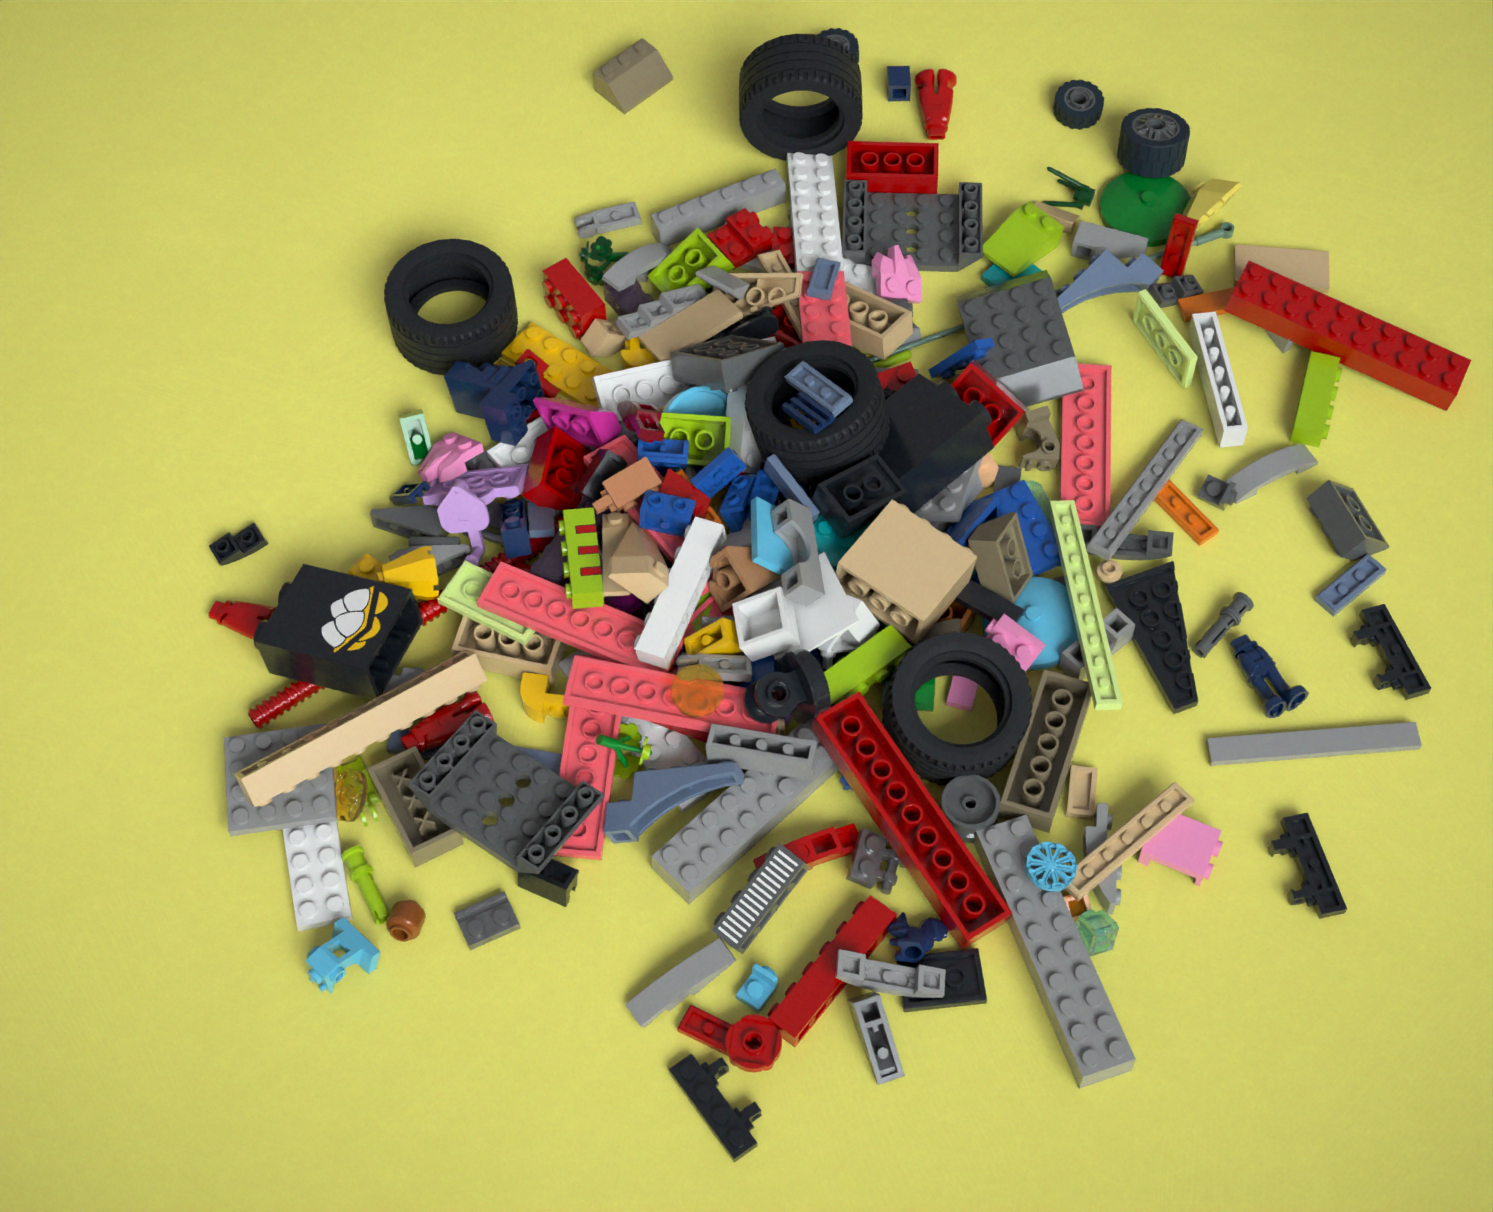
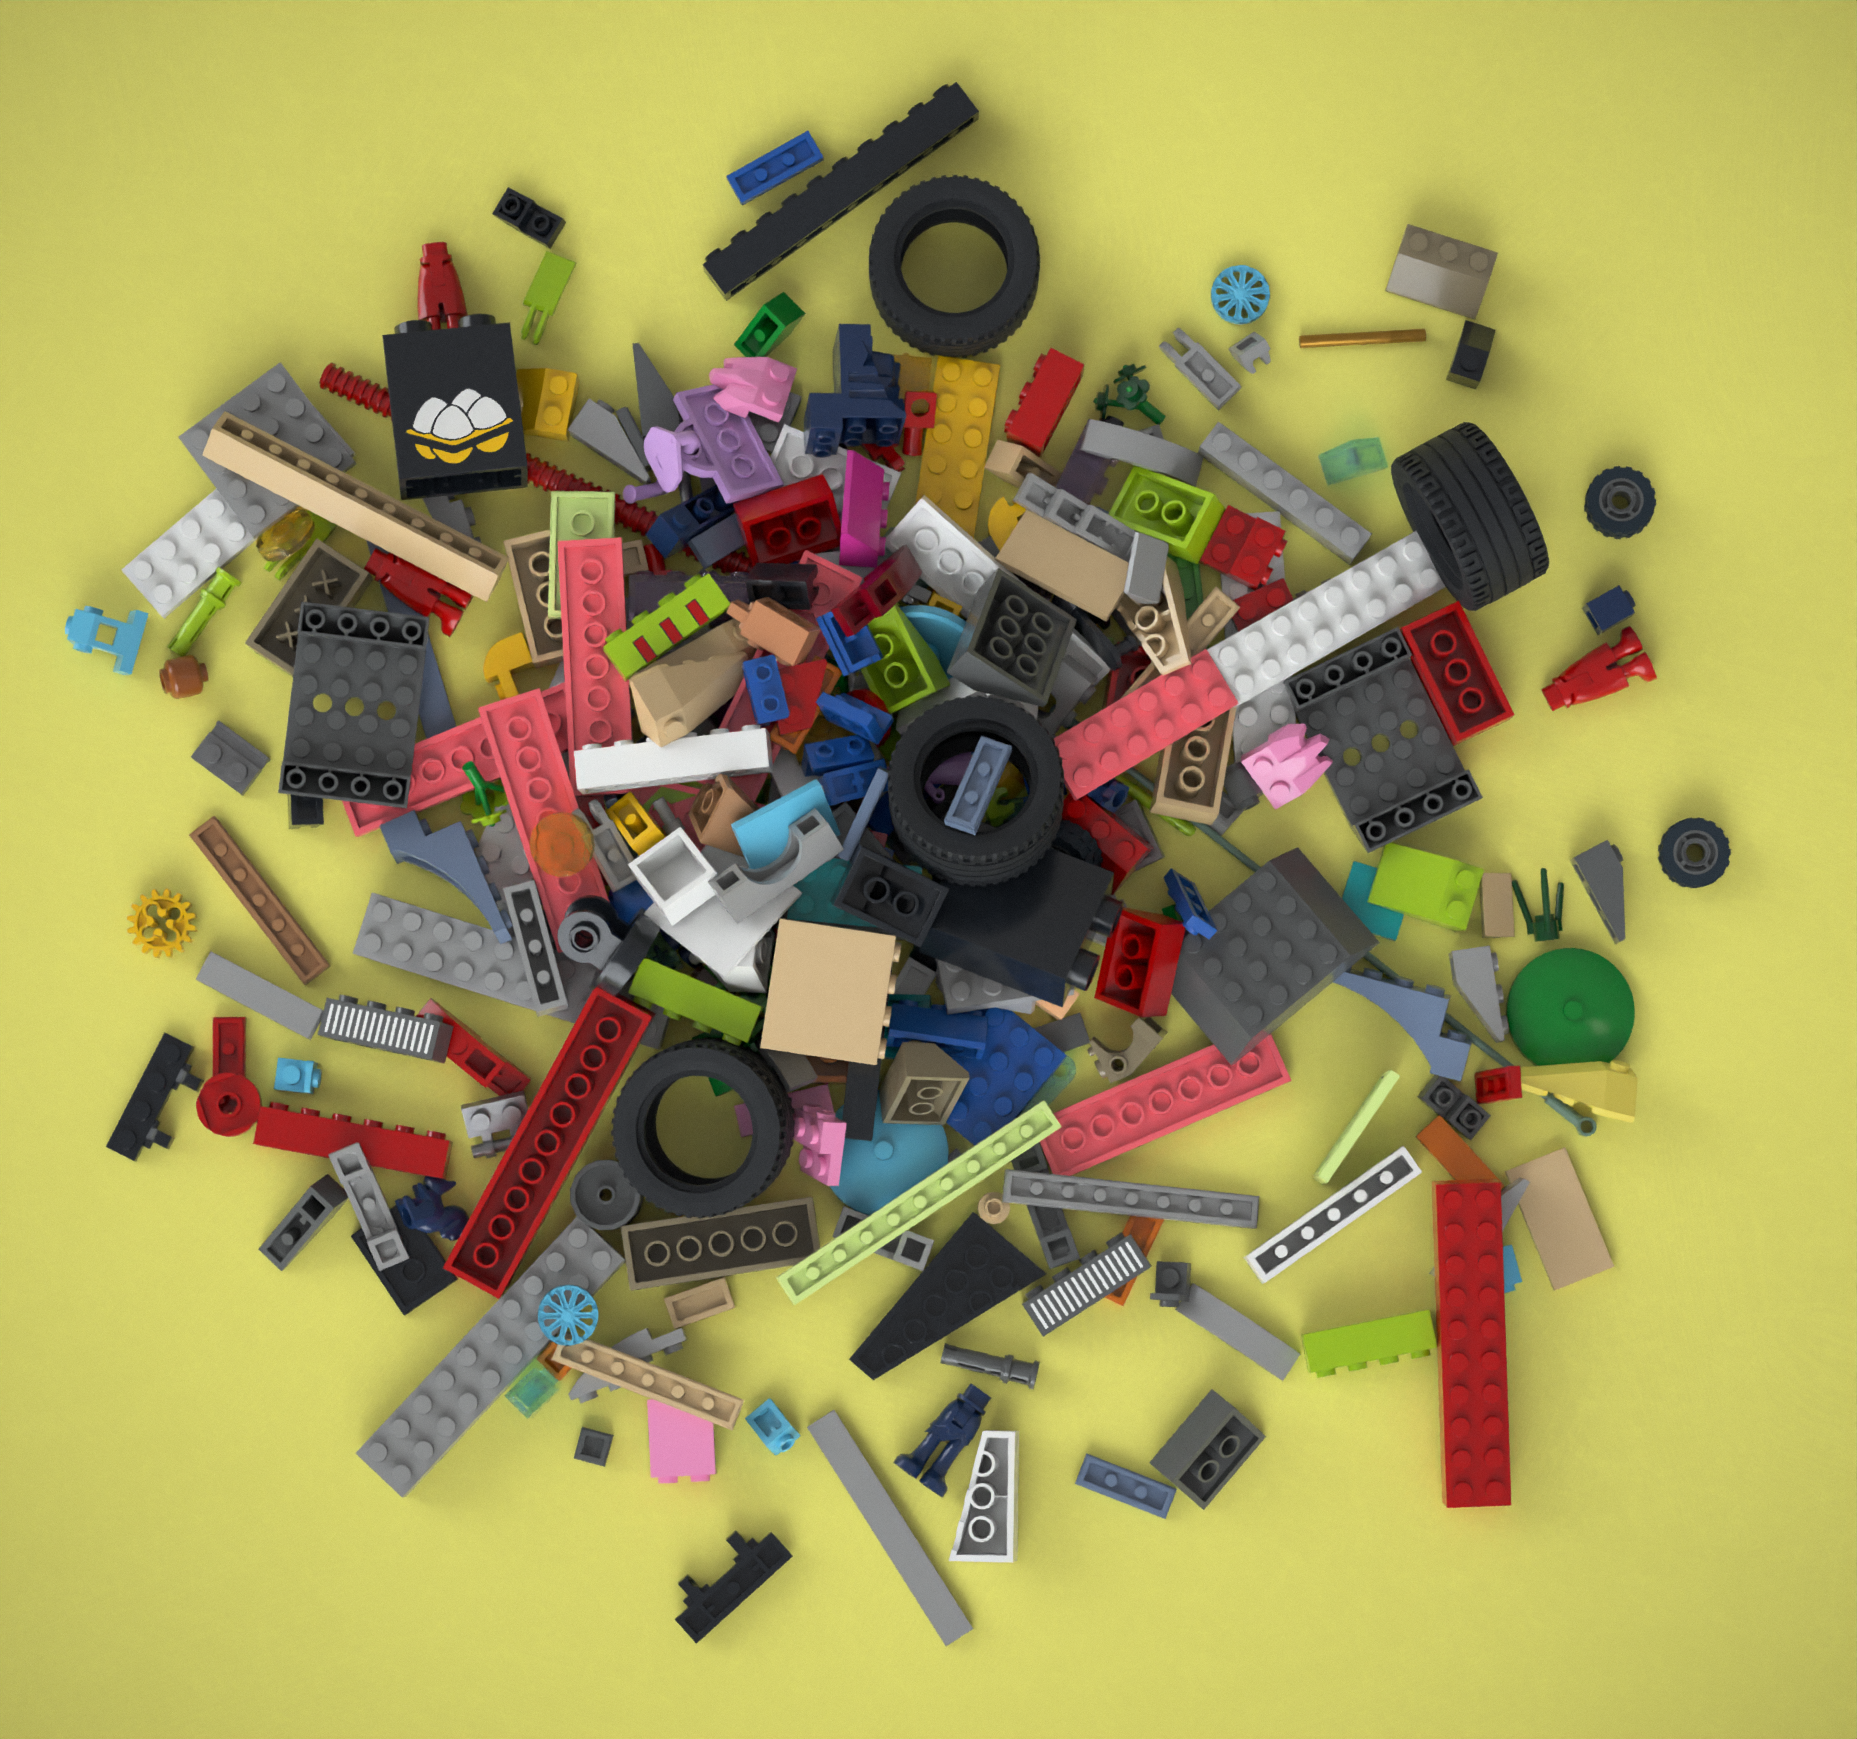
camera: 60 degrees right, 25 degrees up
yellow cone [377,546,439,600] -> none
dark blue tile [389,481,431,505] -> none
dark blue tile [782,391,835,434] -> none
sand blue tile [807,258,841,301] -> none
black wheel [1117,108,1190,178] -> none
black hinge [1350,604,1431,700] -> none
none -> yellow gear [127,889,198,958]
none -> medium nougat tile [189,816,331,986]
none -> lime arm [521,251,577,345]
none -> dark grey tile [574,1427,614,1467]
none -> black brick [703,82,979,301]
none -> blue plate [726,131,824,206]
none -> medium azure bracket [745,1398,800,1455]
none -> white wedge [949,1430,1019,1563]
none -> dark grey brick [1022,1232,1152,1336]
none -> medium azure wheel [1211,265,1270,325]
none -> light grey tile [1229,332,1271,374]
none -> pearl gold bar [1299,329,1426,348]
none -> clear light blue slope [1318,437,1388,486]
none -> black slope [1446,320,1495,390]
none -> dark grey slope [1570,840,1625,944]

